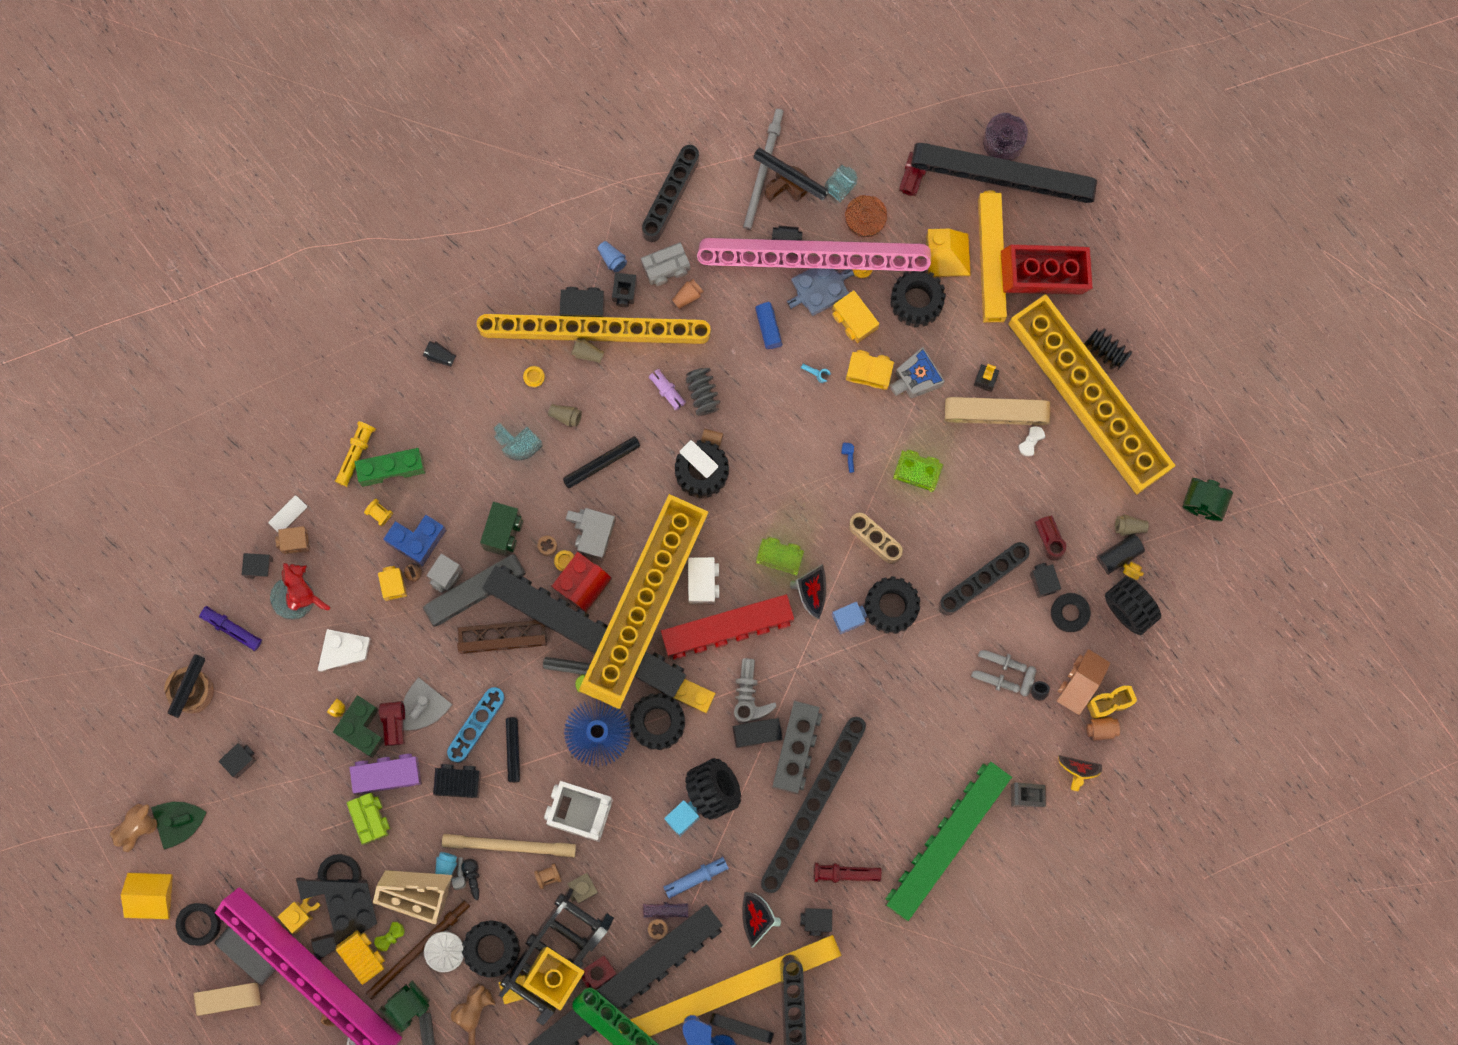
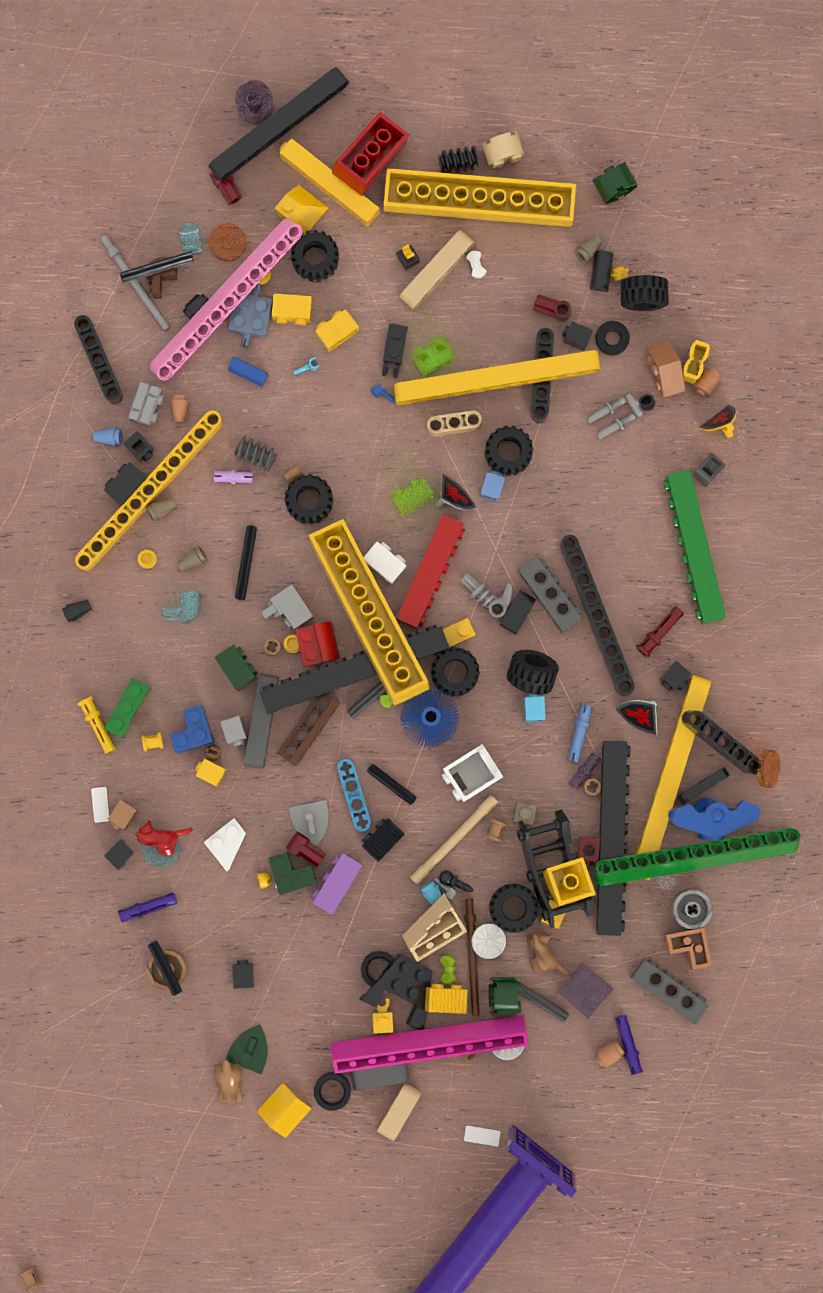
camera: 50 degrees left, 5 degrees up
lime brick [346,793,391,845] -> none
white sticker [680,440,718,478] -> none
torso [890,348,945,398] -> none
none -> black hinge [382,323,408,378]
none -> yellow beam [393,350,601,405]
none -> tan brick [481,131,524,170]

